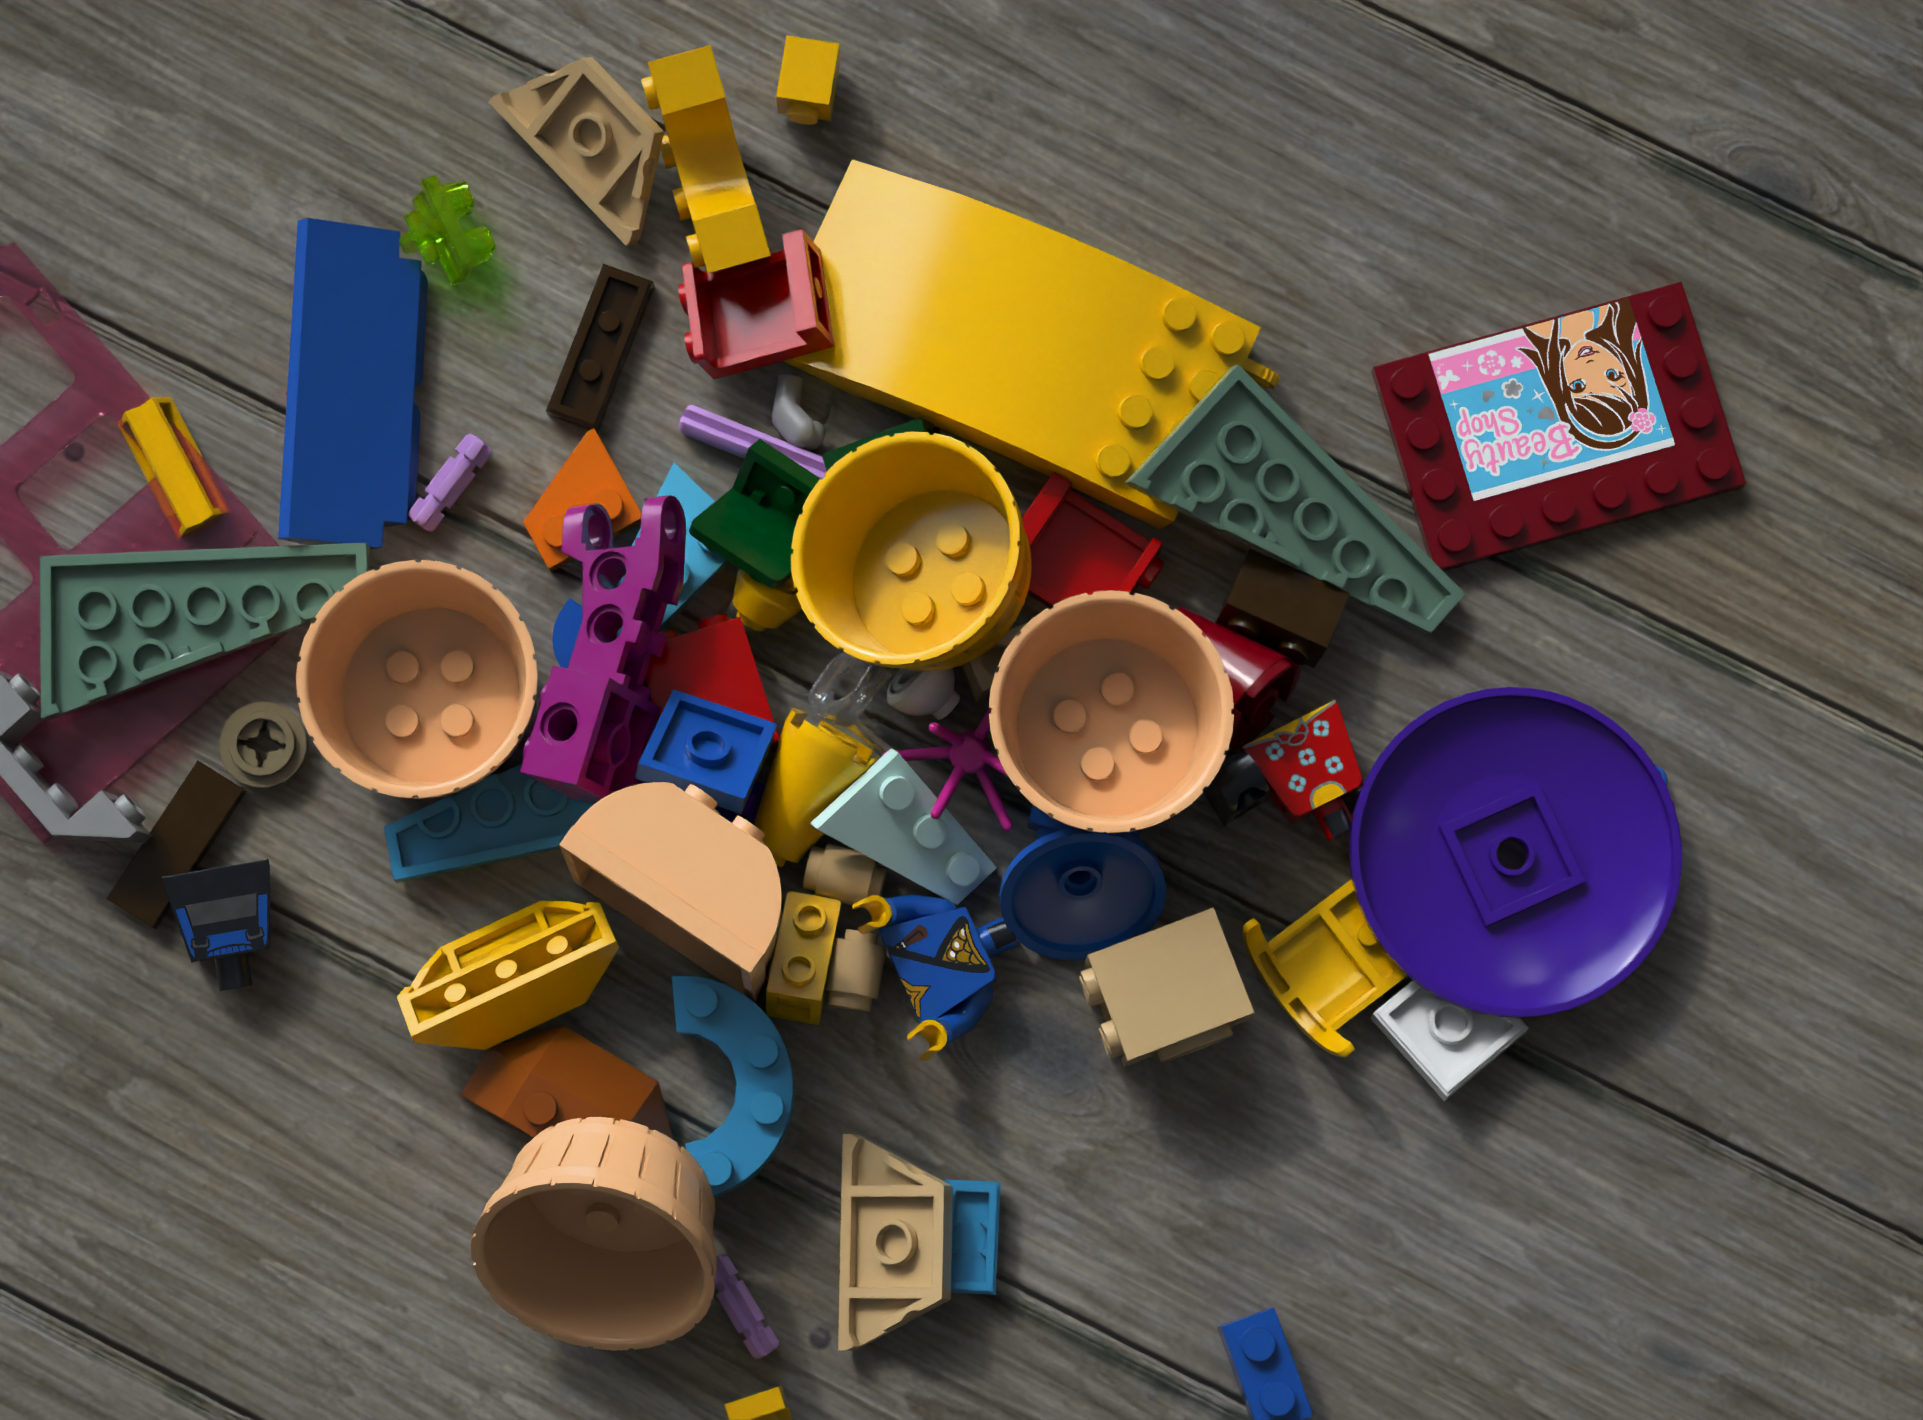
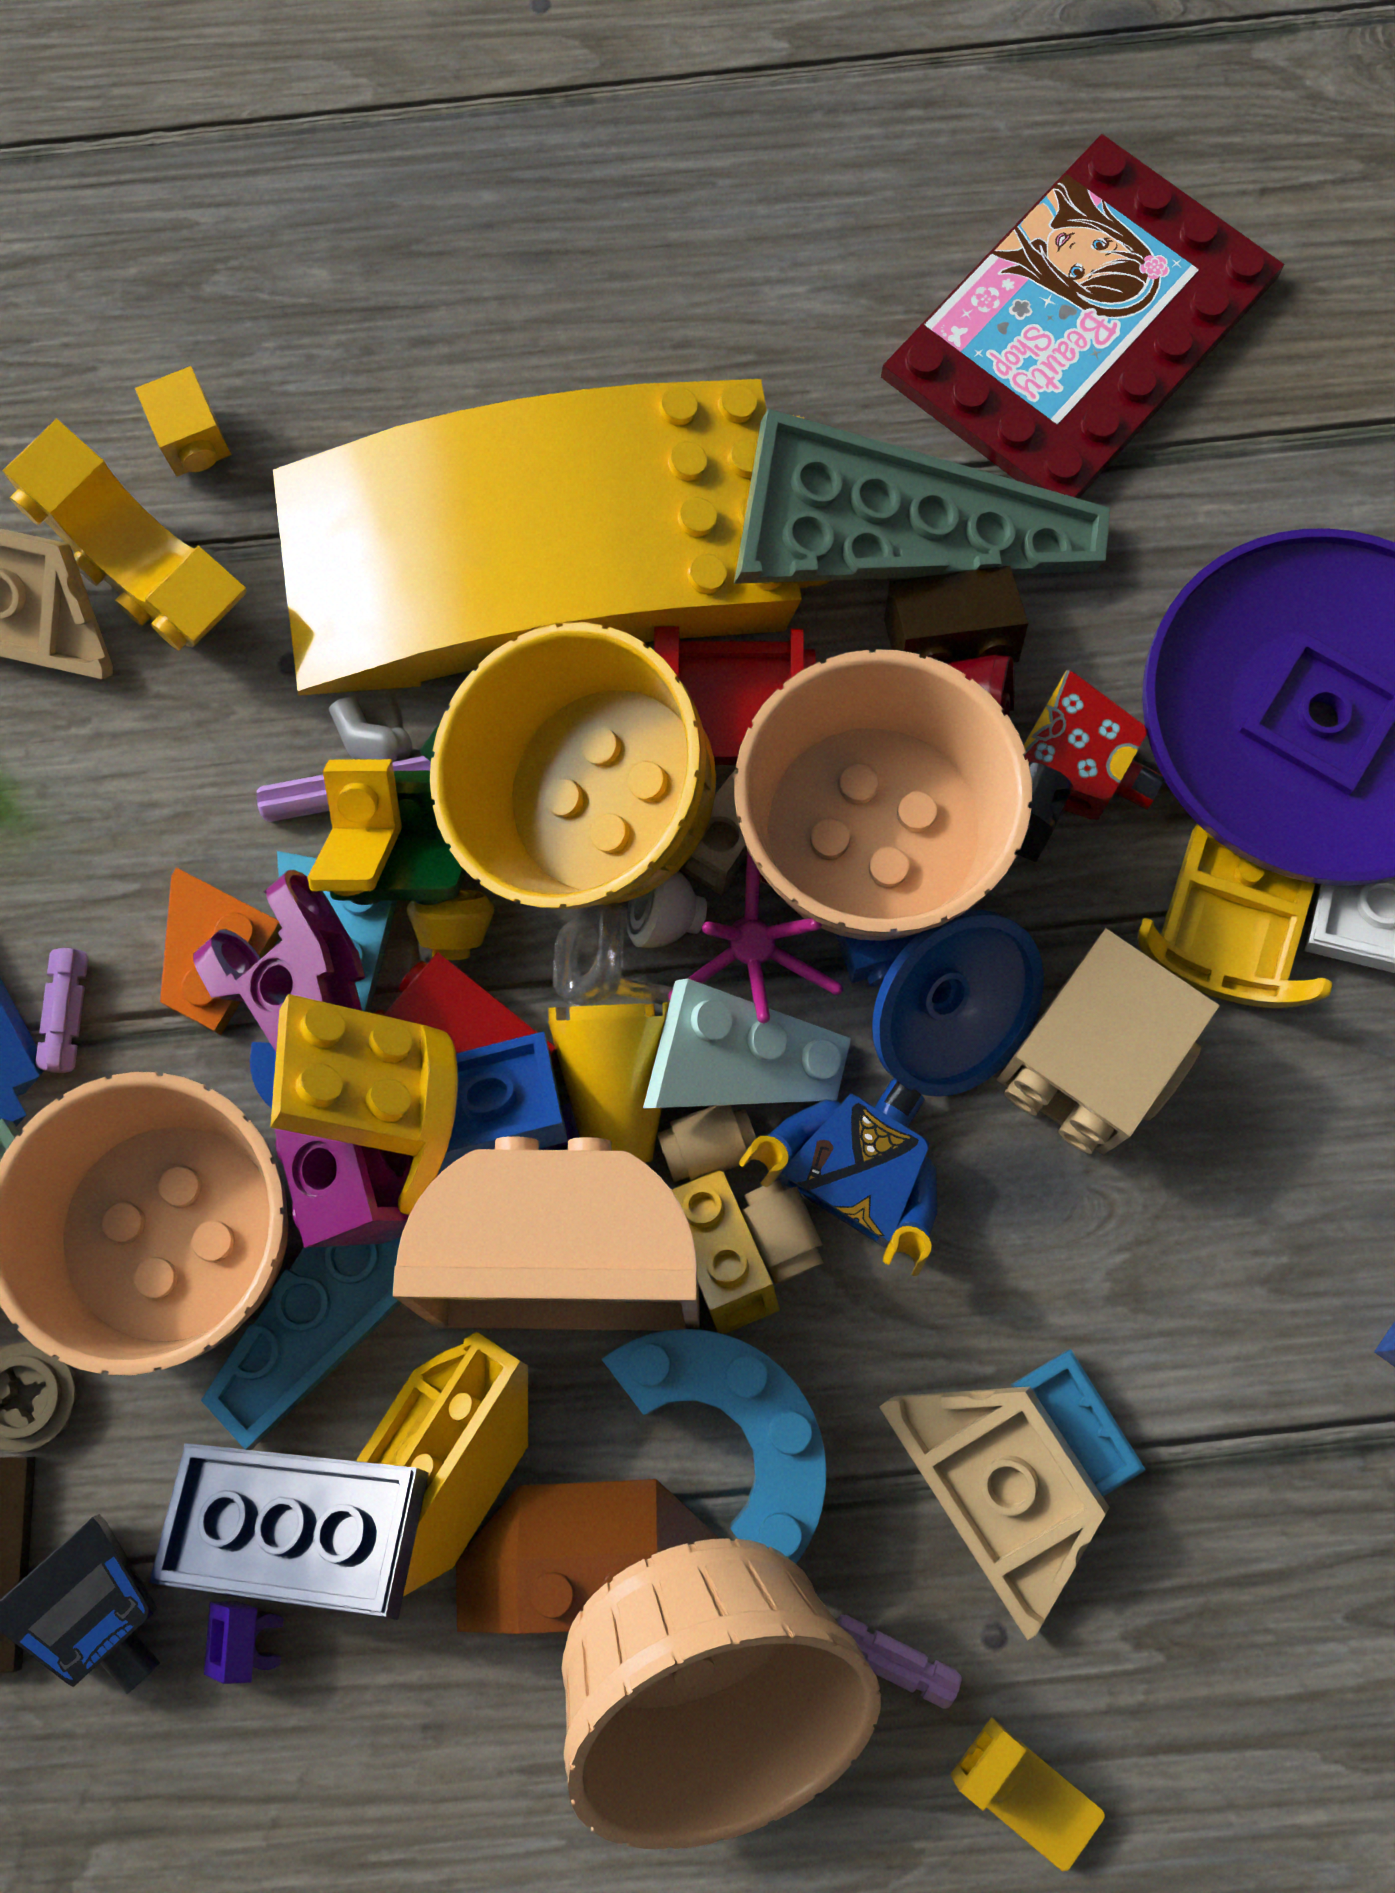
camera: 30 degrees left, 5 degrees down
dark brown tile [546,264,655,433] -> none
red panel [678,229,835,380] -> none
none -> tile [149,1443,429,1620]
none -> dark purple tile [204,1601,284,1684]
none -> yellow piece [270,994,458,1215]
none -> yellow bracket [308,759,402,896]

